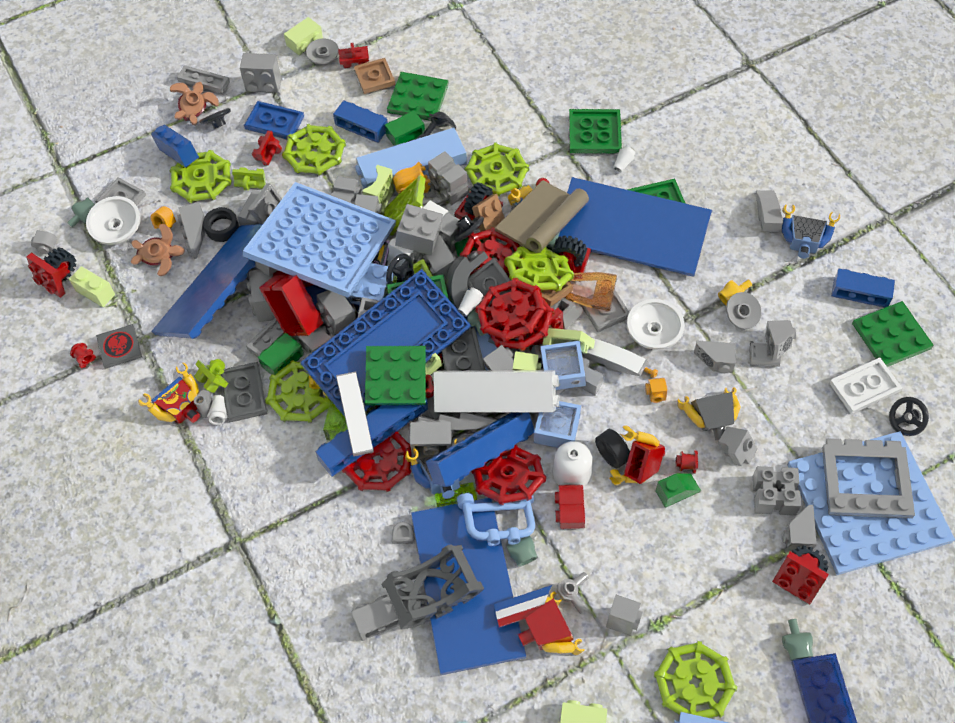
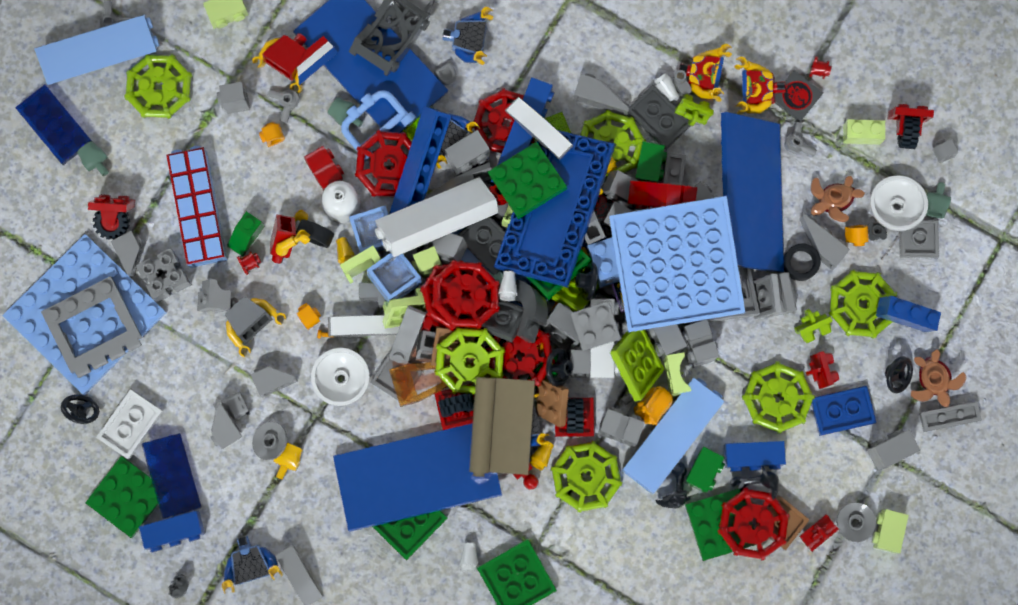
camera: 145 degrees right, 20 degrees up
none -> clear blue plate [141,433,202,519]
none -> light blue brick [166,146,227,268]
none -> dark grey plate [168,574,189,598]
none -> light orange plate [259,122,285,147]
none -> yellow cone [336,237,356,264]
none -> yellowish green piece [340,246,381,284]
none -> light grey slope [389,305,426,366]
none -> torso [442,7,493,65]
none -> light grey slope [573,74,629,117]
none -> red plate [718,487,790,561]
none -> black piece [730,466,779,500]
none -> torso [735,56,786,115]
none -> light grey piece [784,122,817,156]
none -> dark grey plate [867,222,887,241]

